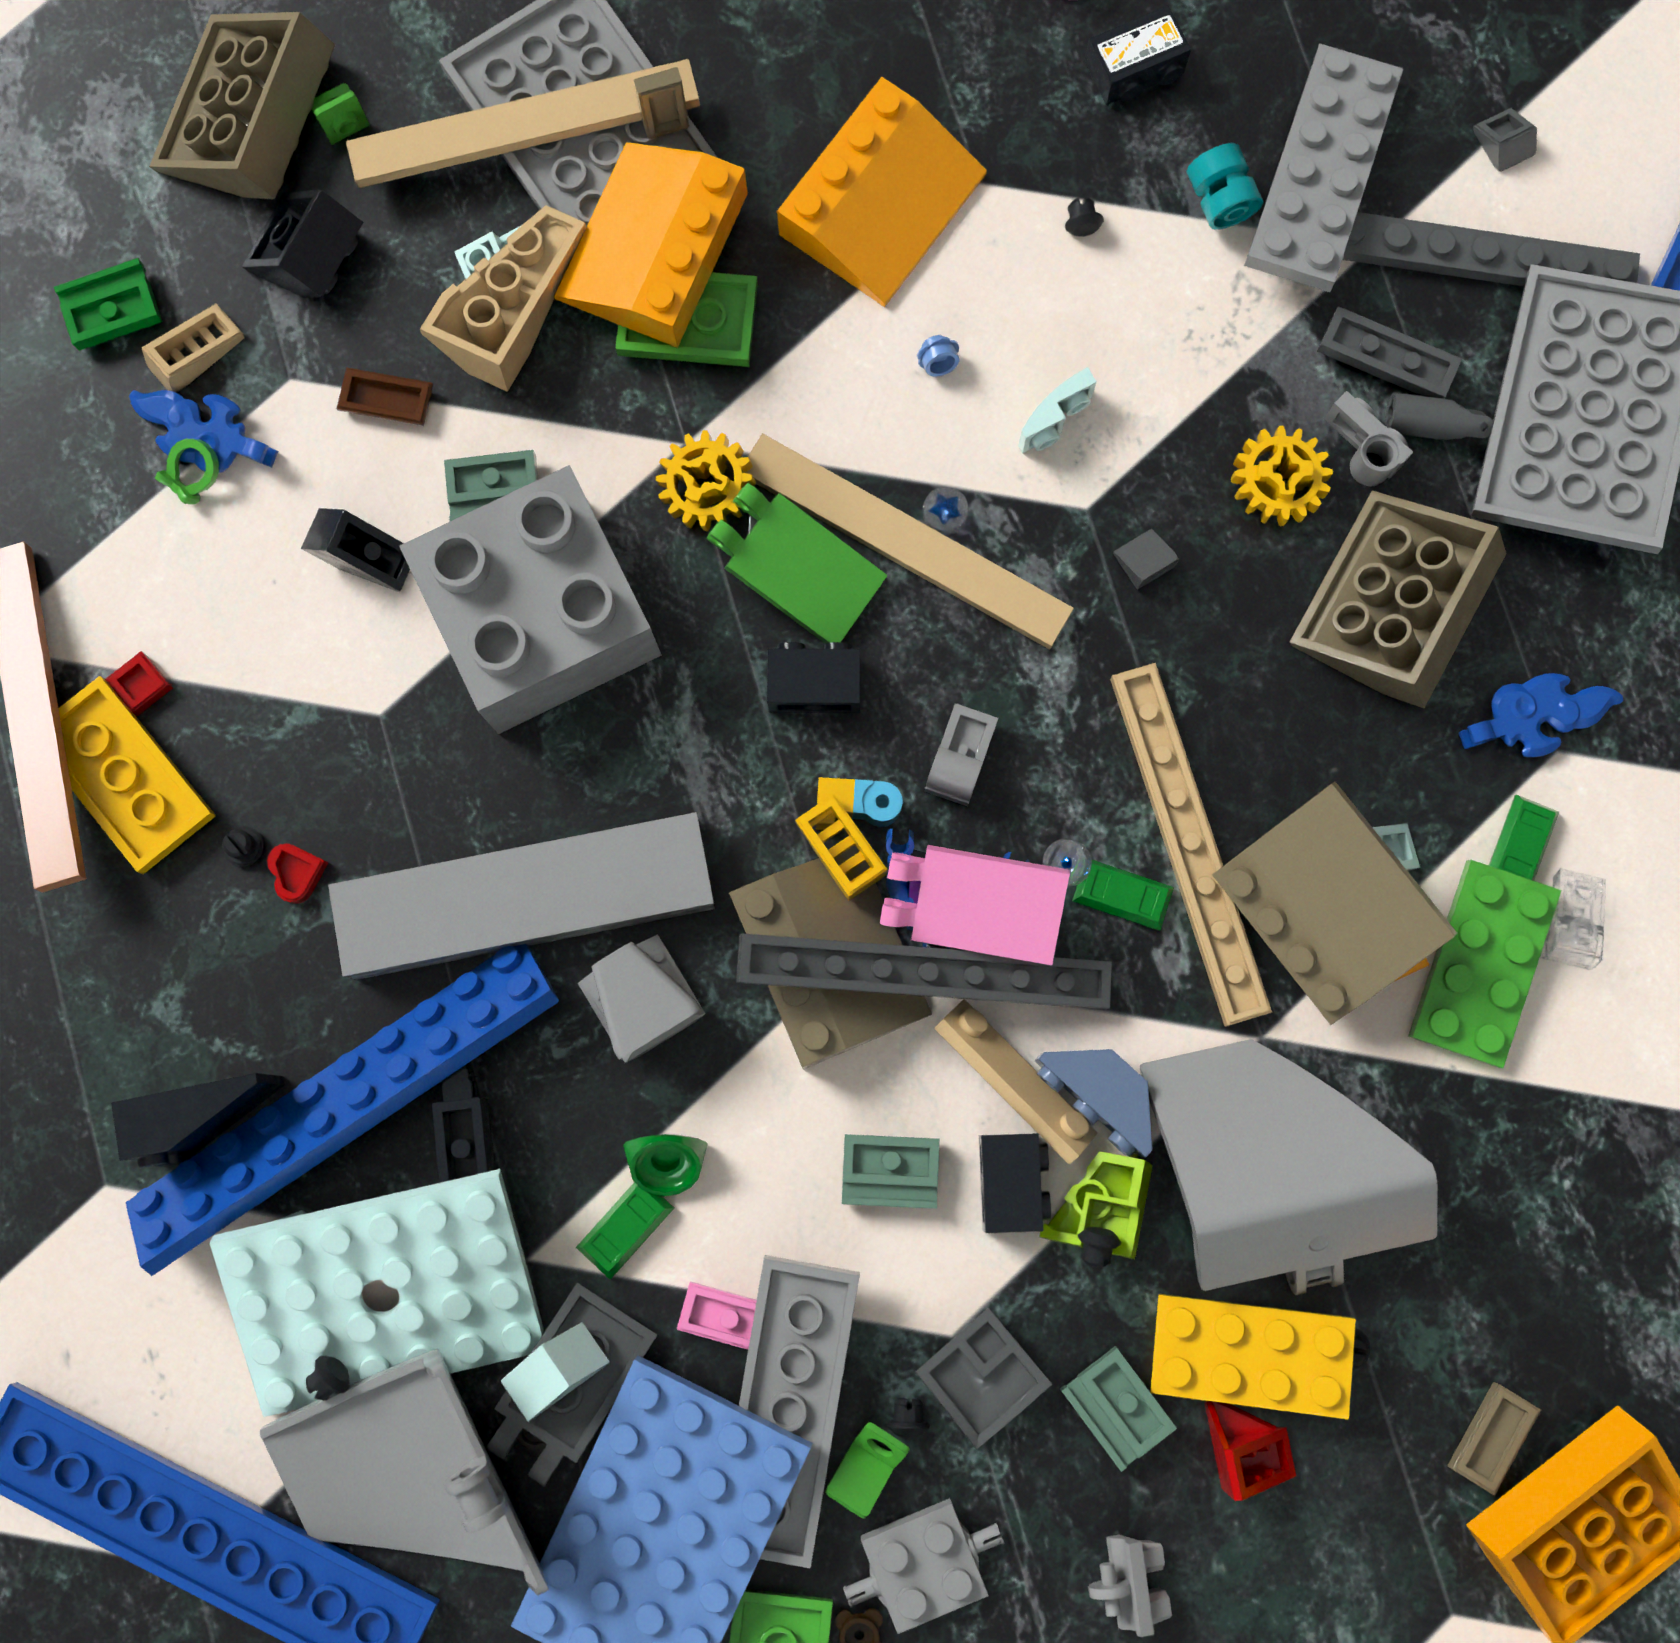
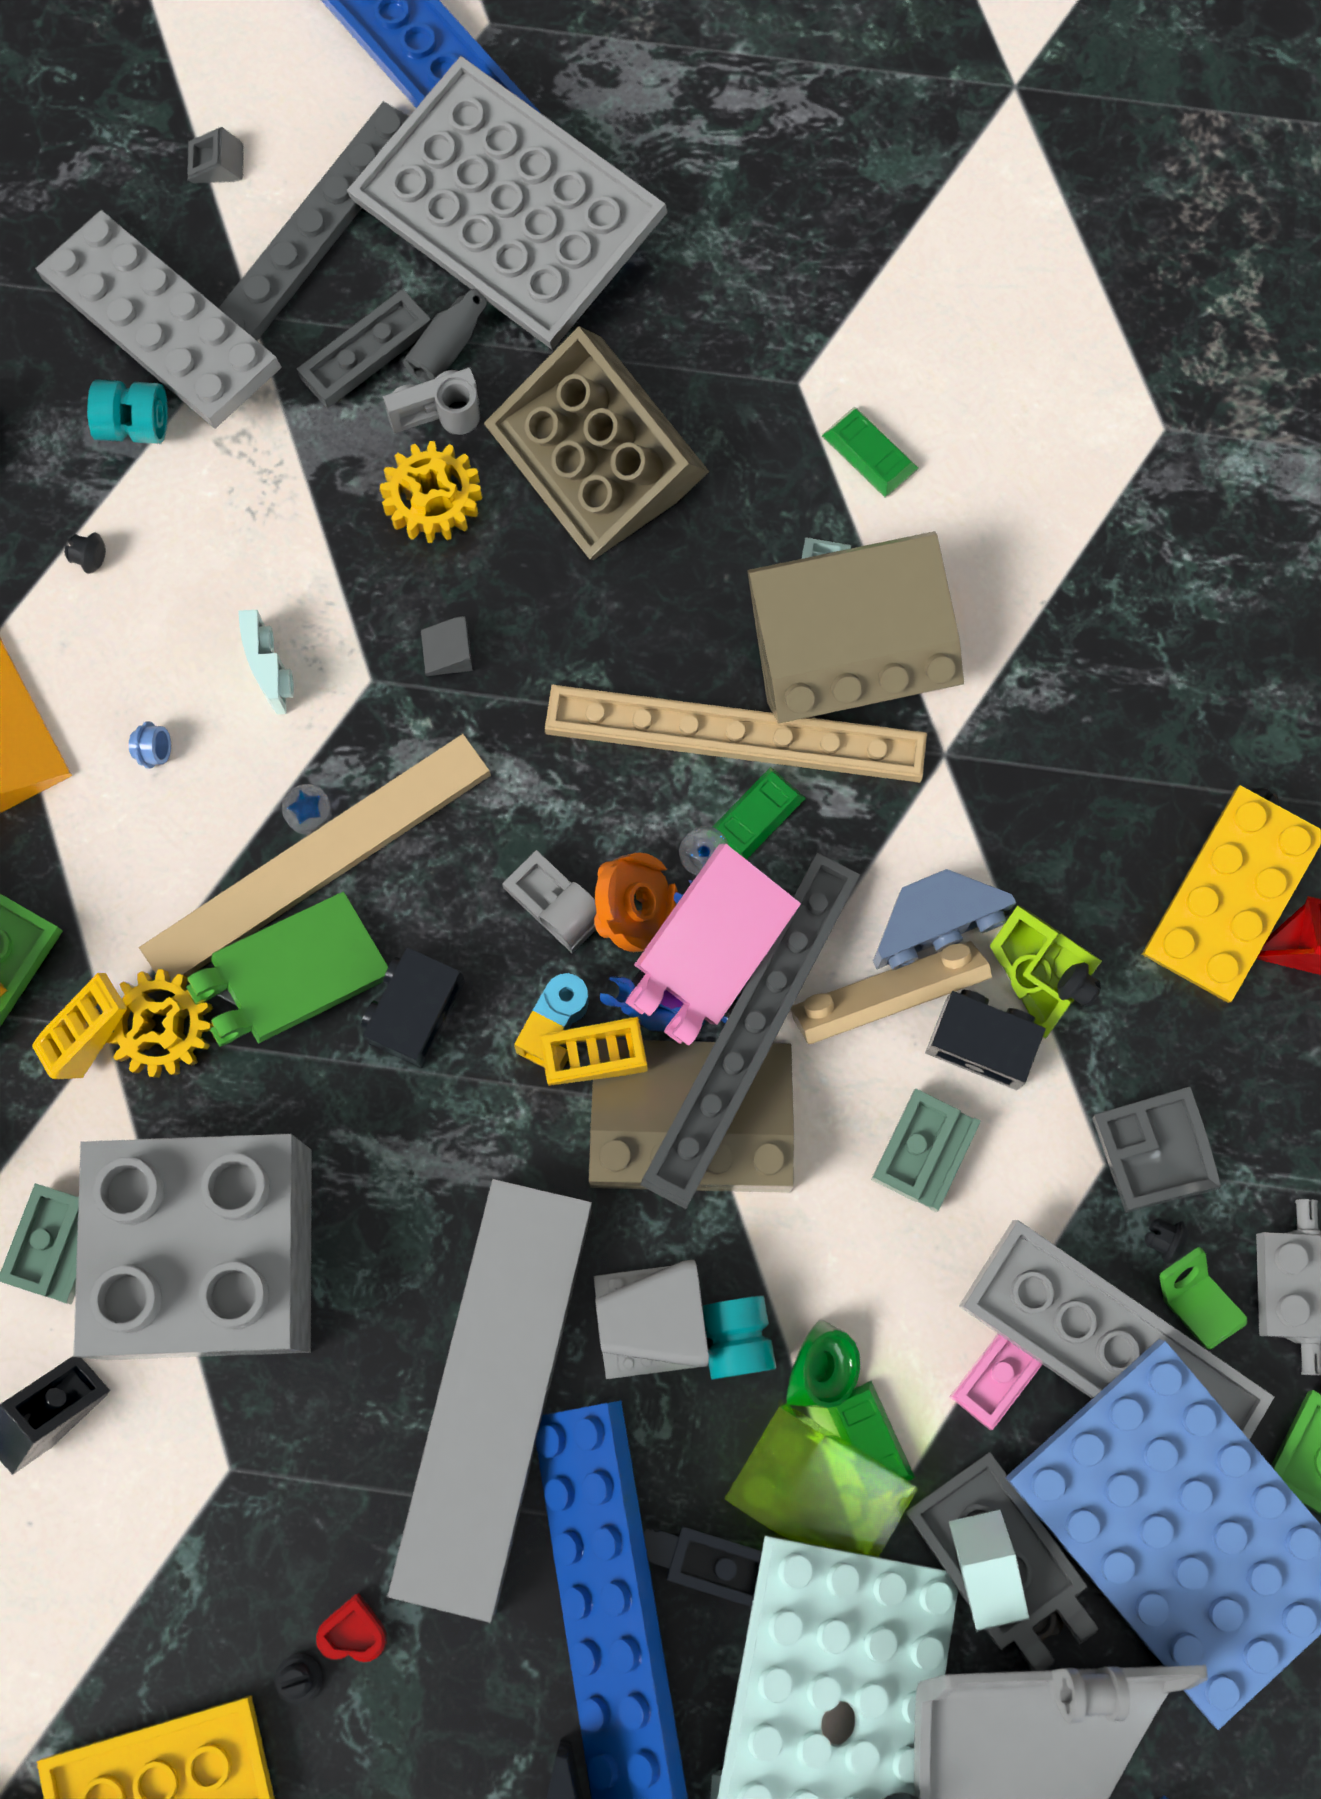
camera: 70 degrees left, 5 degrees down
red tile [105,651,173,716] -> none
sand green plate [1060,1346,1177,1472] -> none
light grey panel [1140,1039,1437,1295] -> none
bright green plate [1408,860,1562,1068] -> none
blue piece [1458,673,1624,758] -> none
clear plate [1540,868,1606,970] -> none
none -> yellow slope [32,973,127,1079]
none -> orange plate [594,853,678,952]
none -> teal wheel [702,1296,776,1380]
none -> clear neon green slope [725,1402,918,1557]

